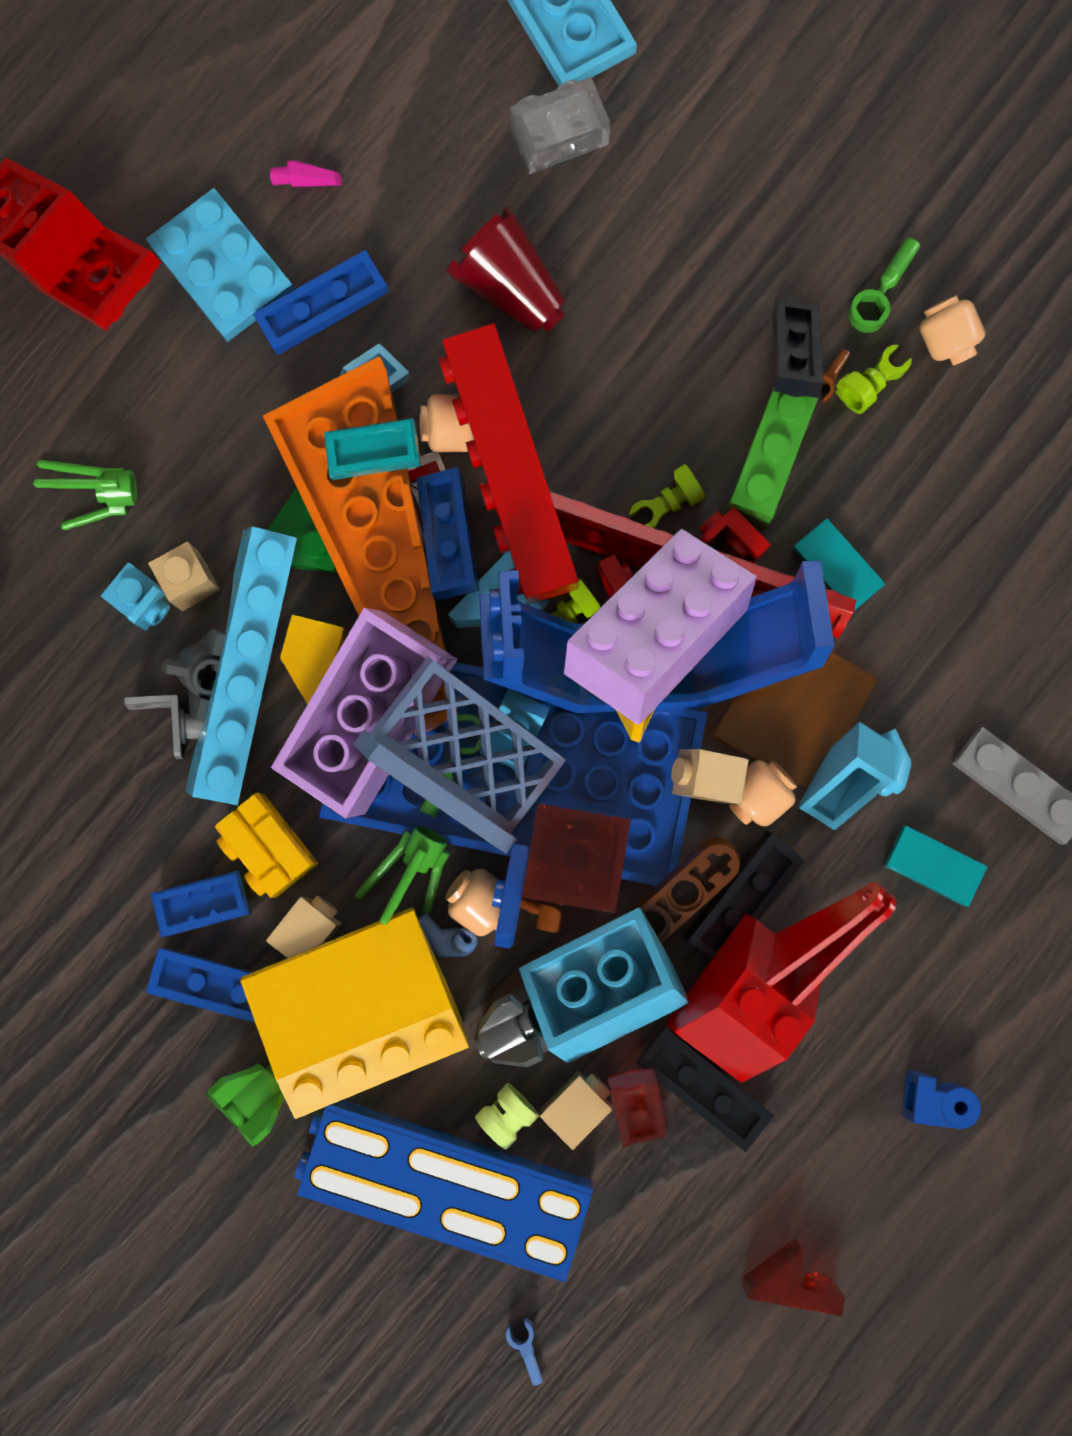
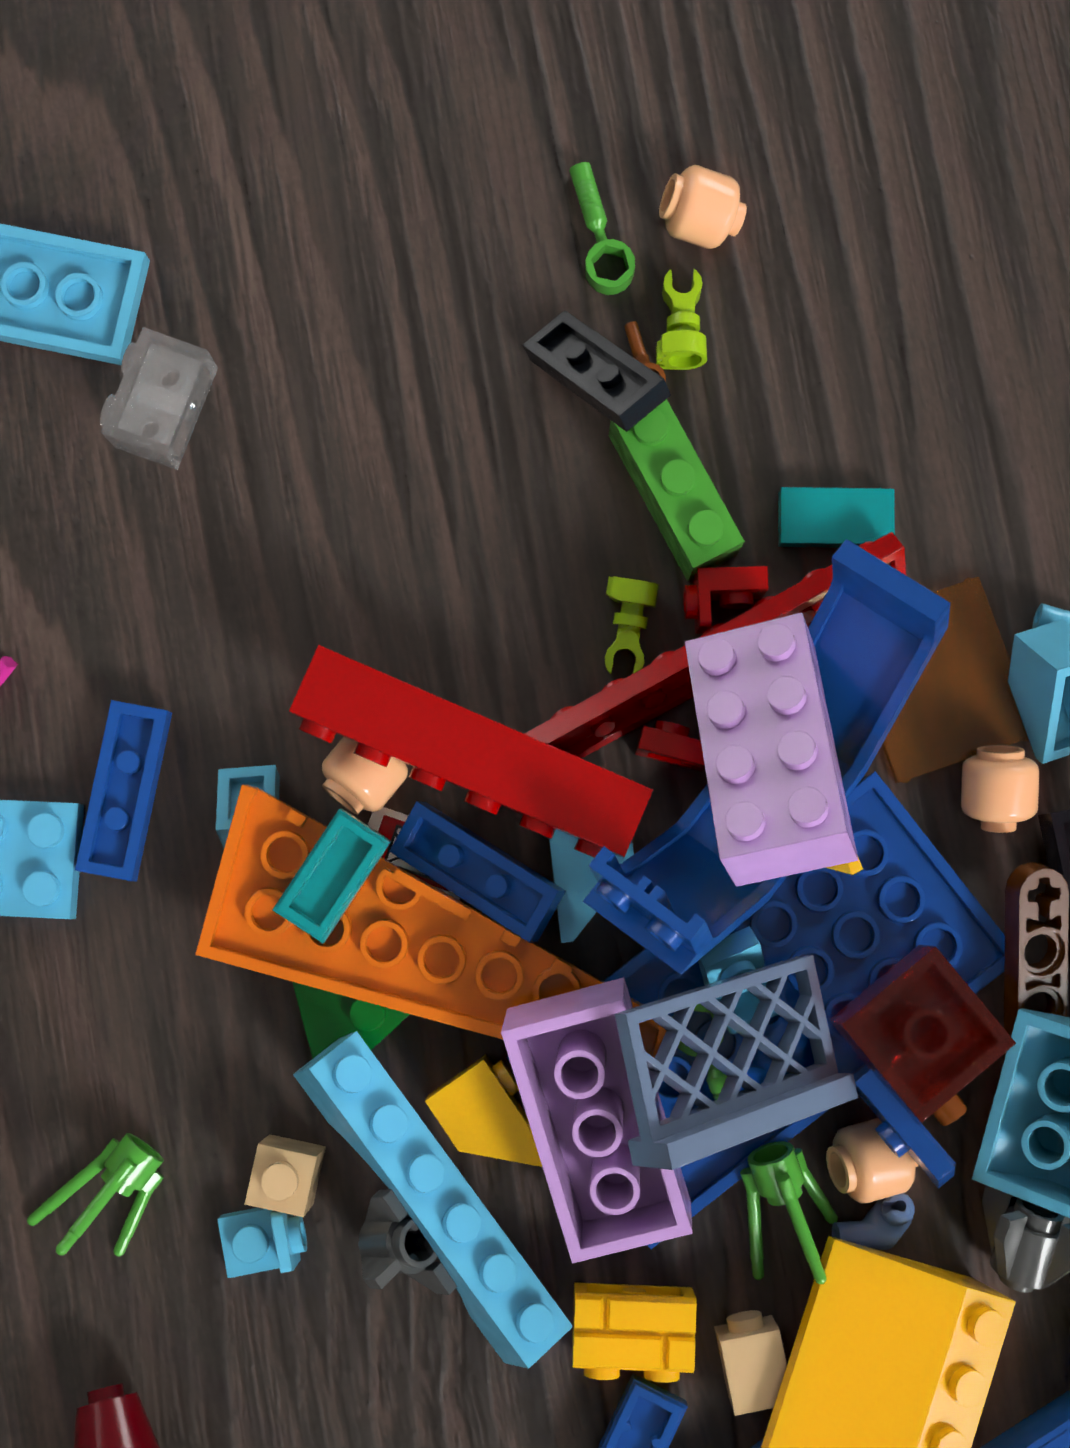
camera: 50 degrees left, 0 degrees up
light grey bracket [124,695,203,759] -> none
dark red cone [446,207,566,333] -> none
lime piece [552,577,601,623] -> none
tan brick [671,749,749,805] -> none

